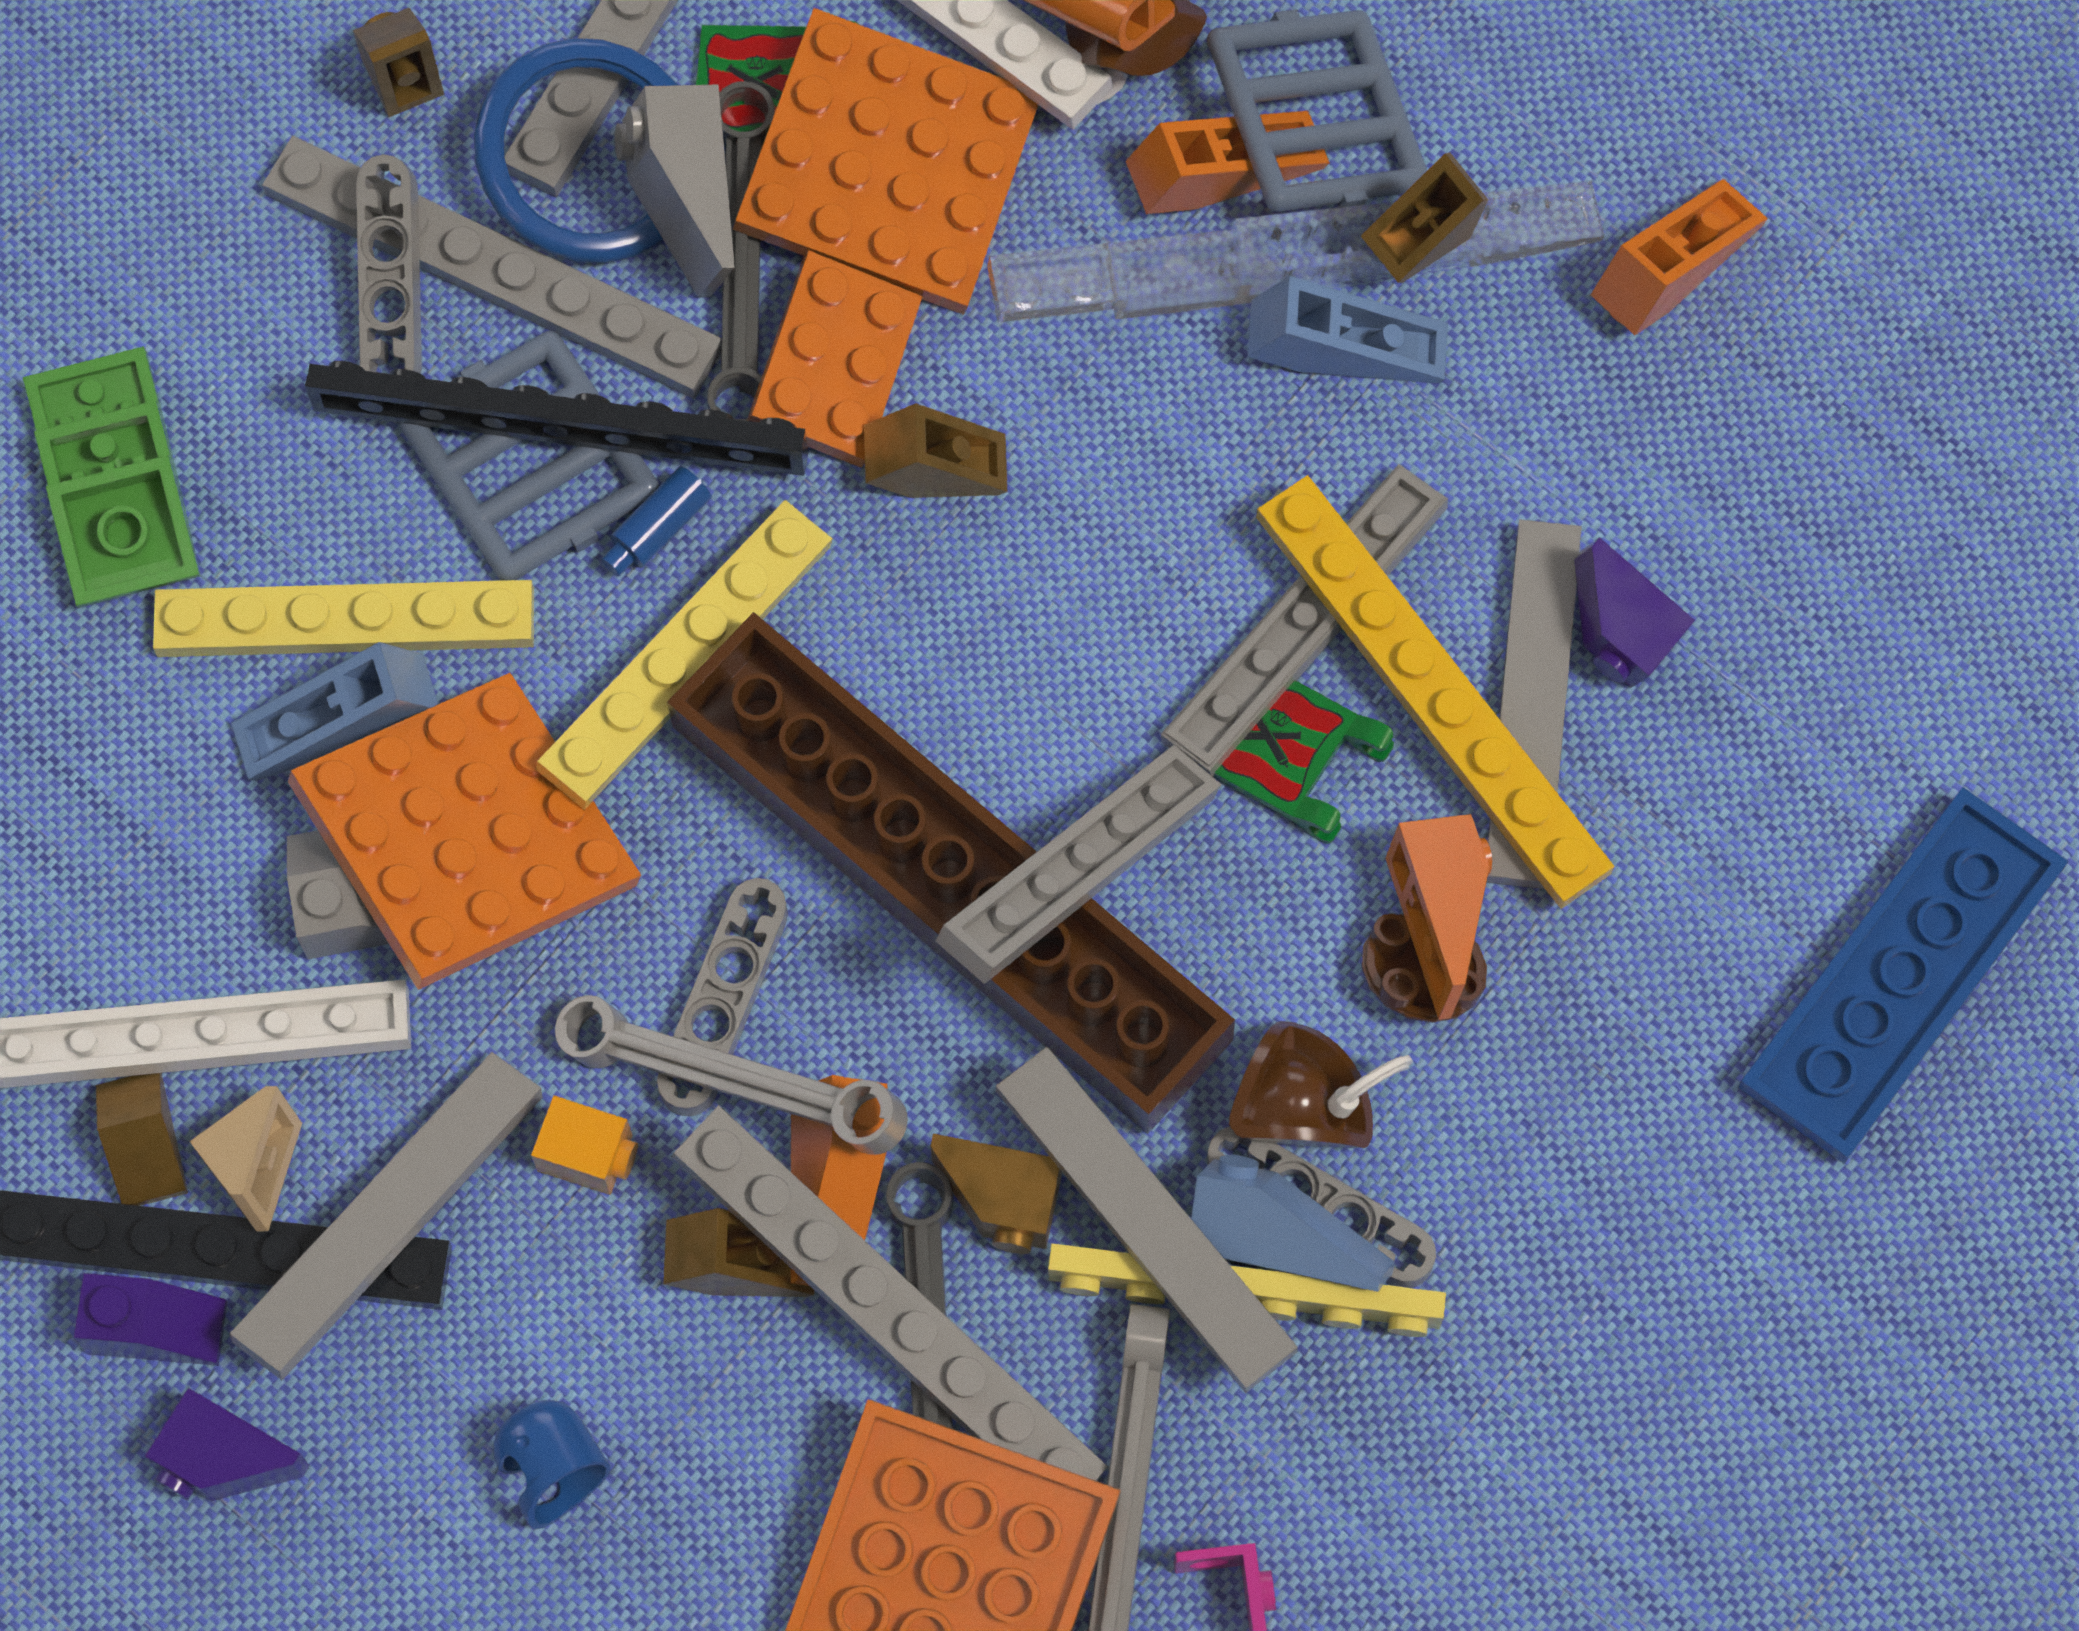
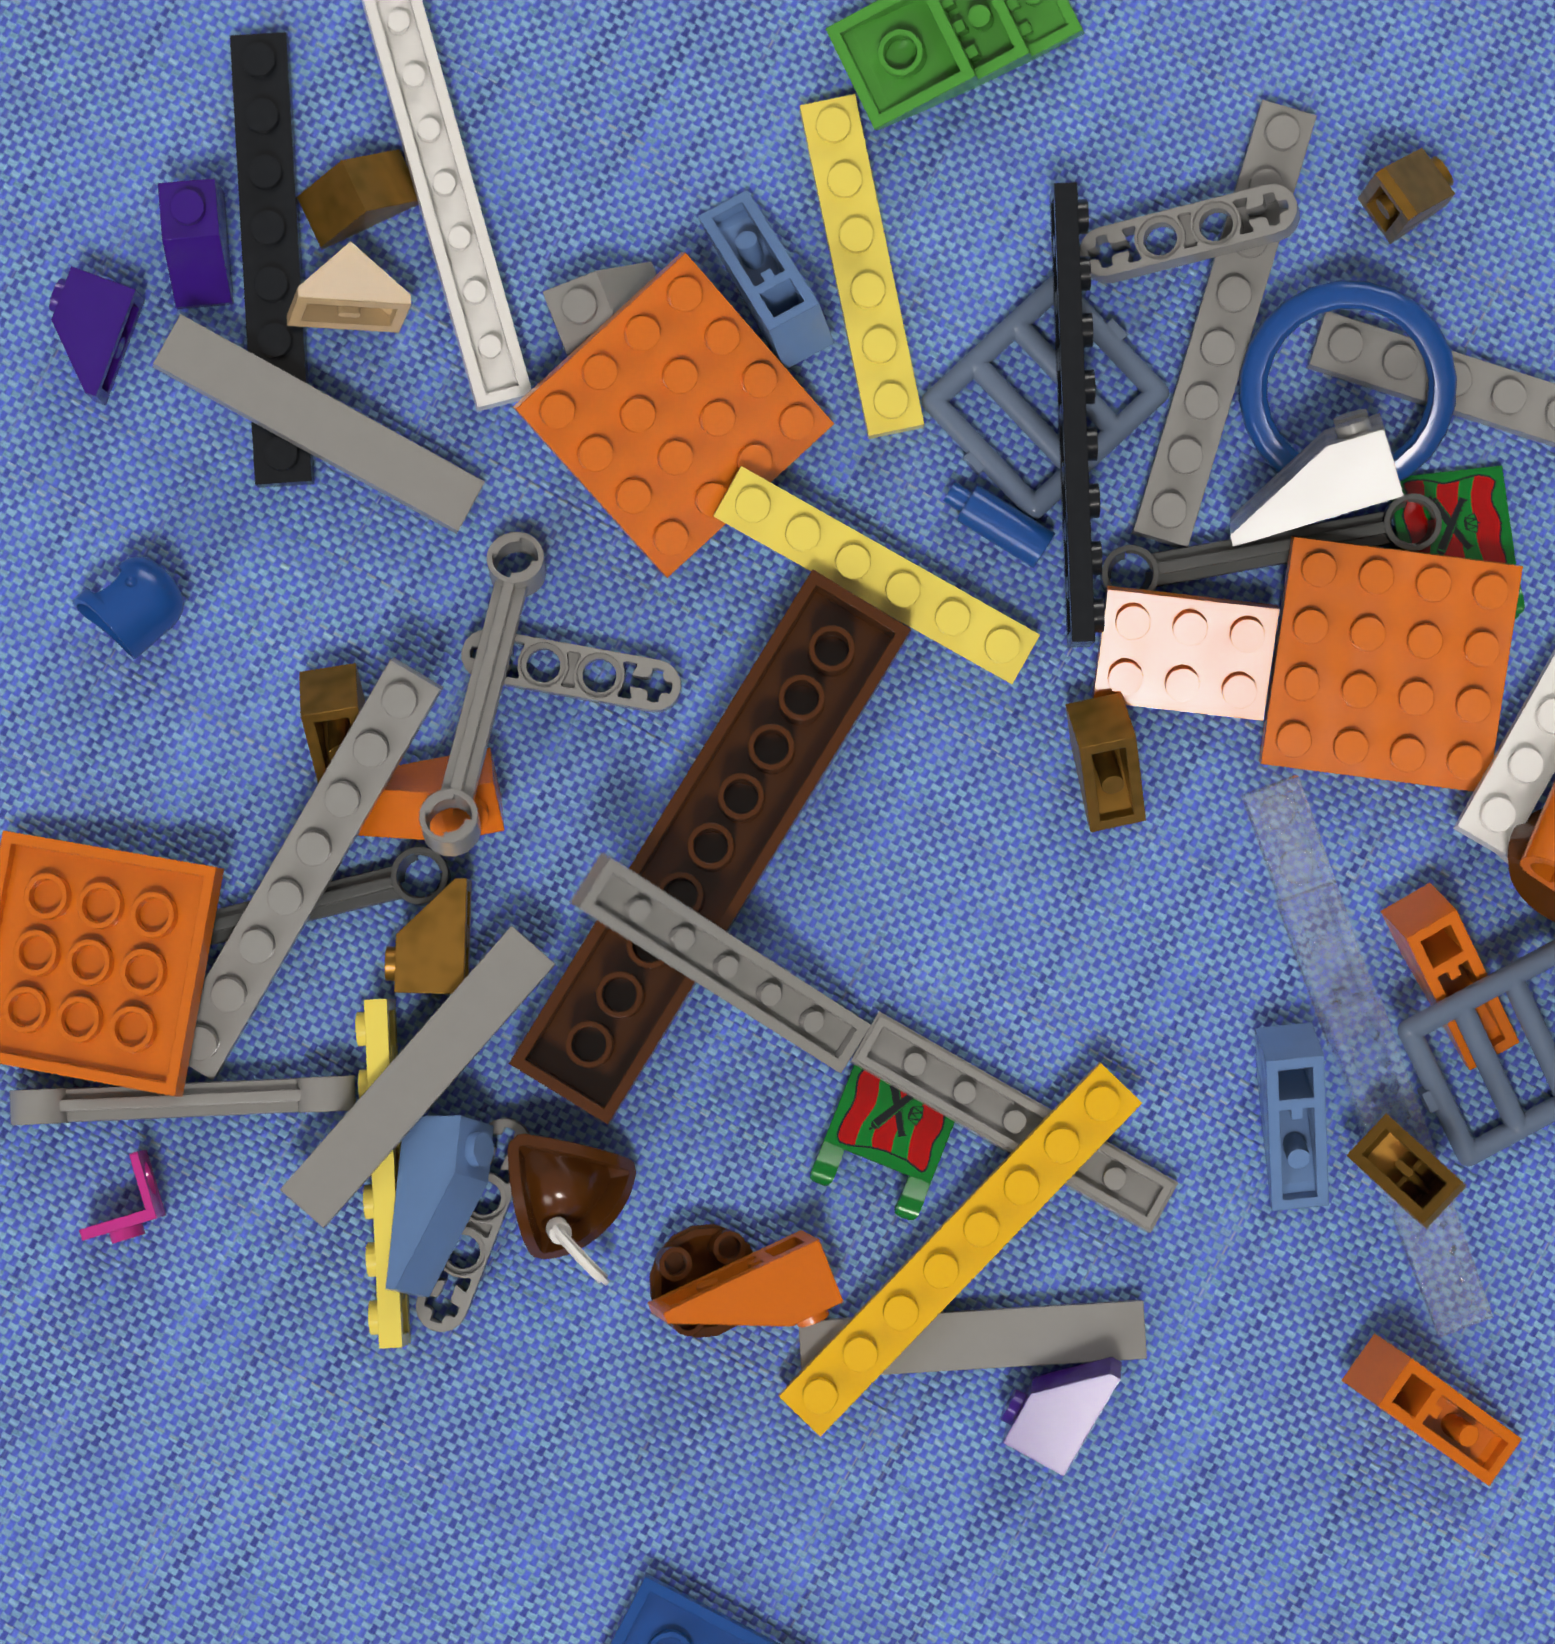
camera: 80 degrees right, 15 degrees up
light orange brick [531,1095,638,1195] -> none

